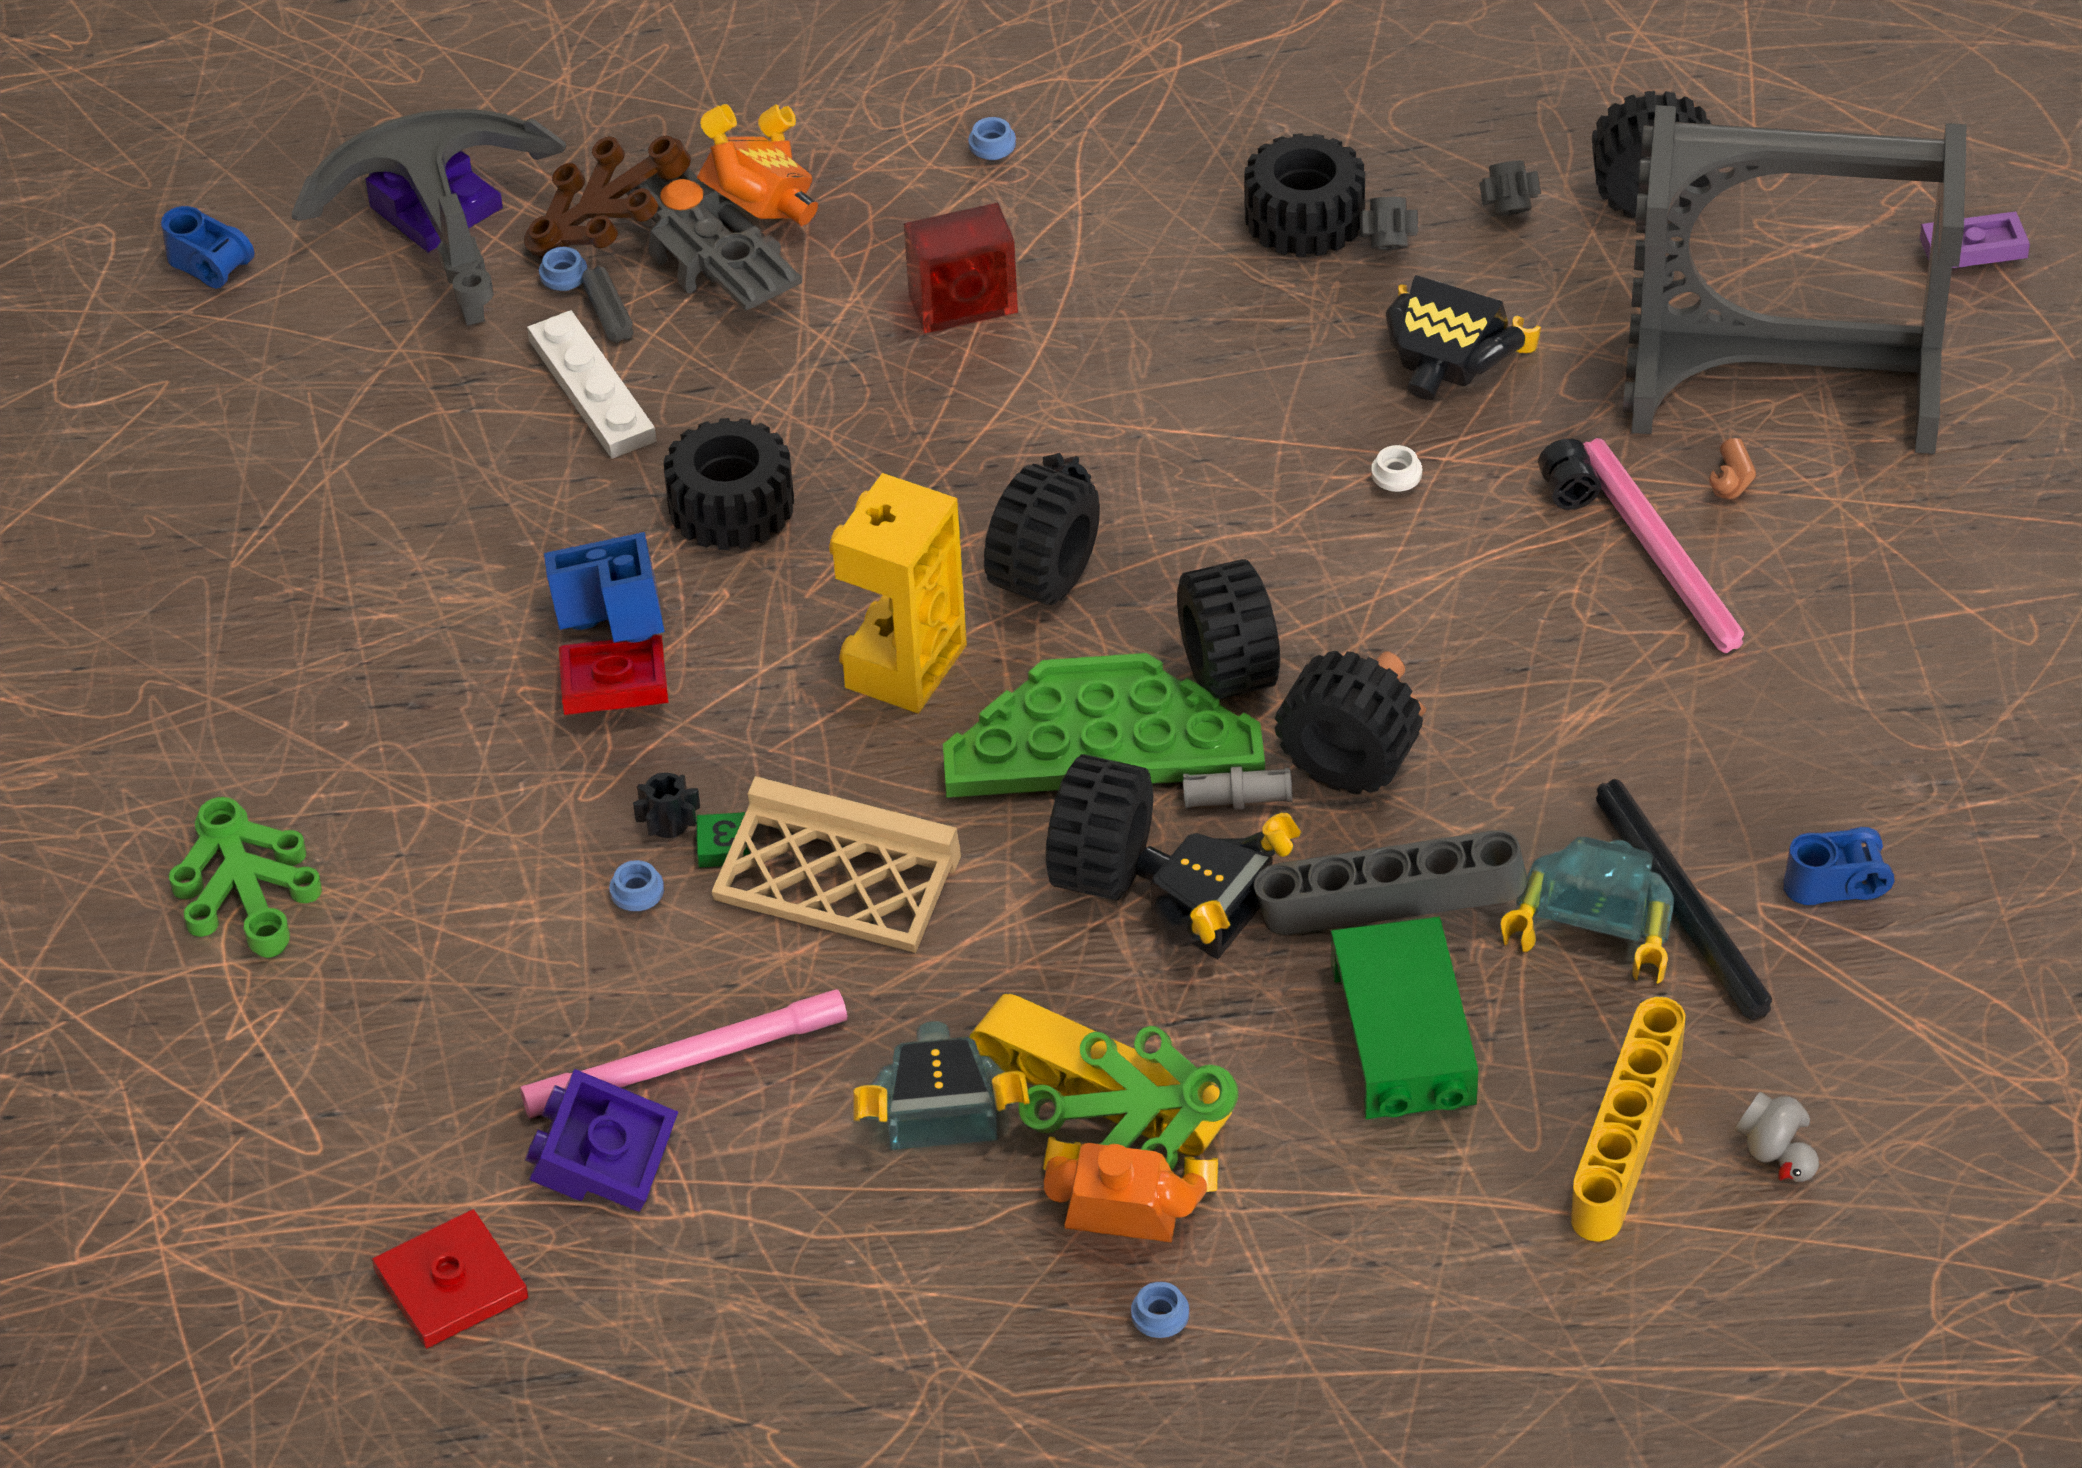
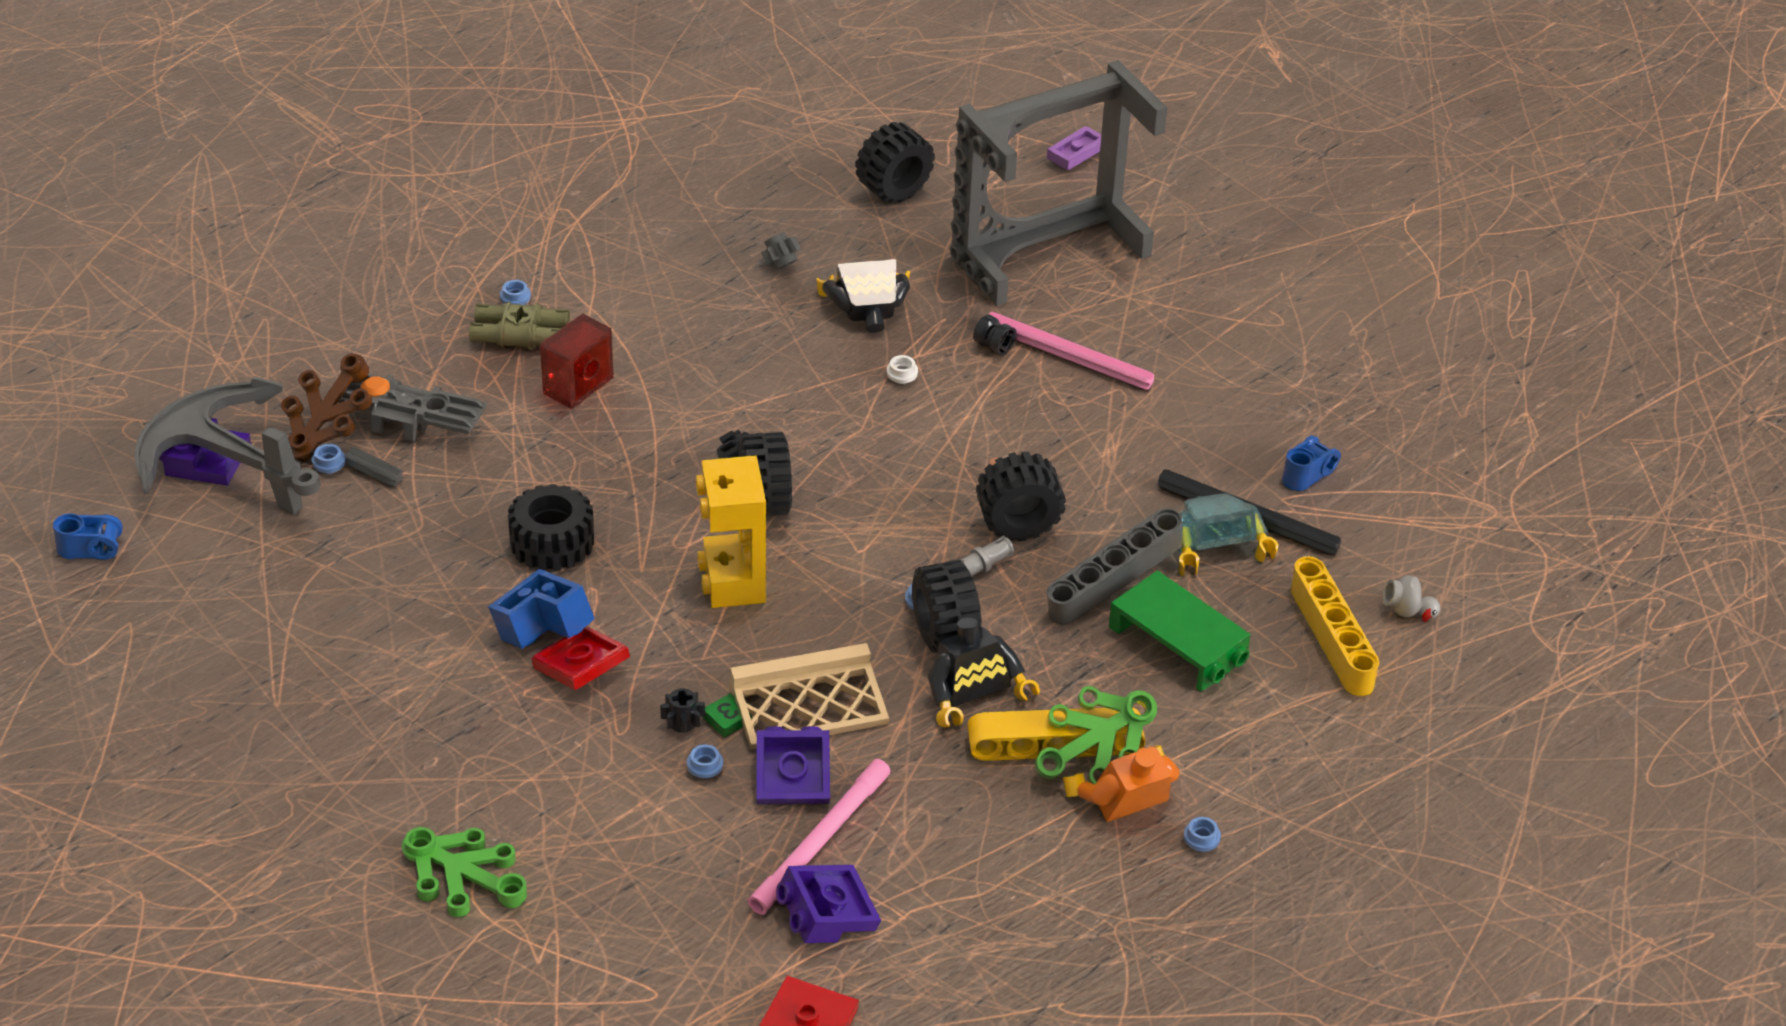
camera: 40 degrees left, 5 degrees down
white plate [527,310,657,459] -> none
orange torso [697,104,818,226] -> none
torso [853,1021,1030,1150] -> none
bright green plate [943,653,1265,798] -> none
torso [1135,813,1301,960] -> none
black tyre [1177,559,1280,699] -> none
black tyre [1244,133,1365,257] -> none
dark grey gear [1479,160,1541,216] -> none
nougat arm [1709,438,1756,499] -> none
none -> olive pin [469,301,570,350]
none -> dark purple plate [756,726,830,804]
none -> black torso [928,617,1040,728]

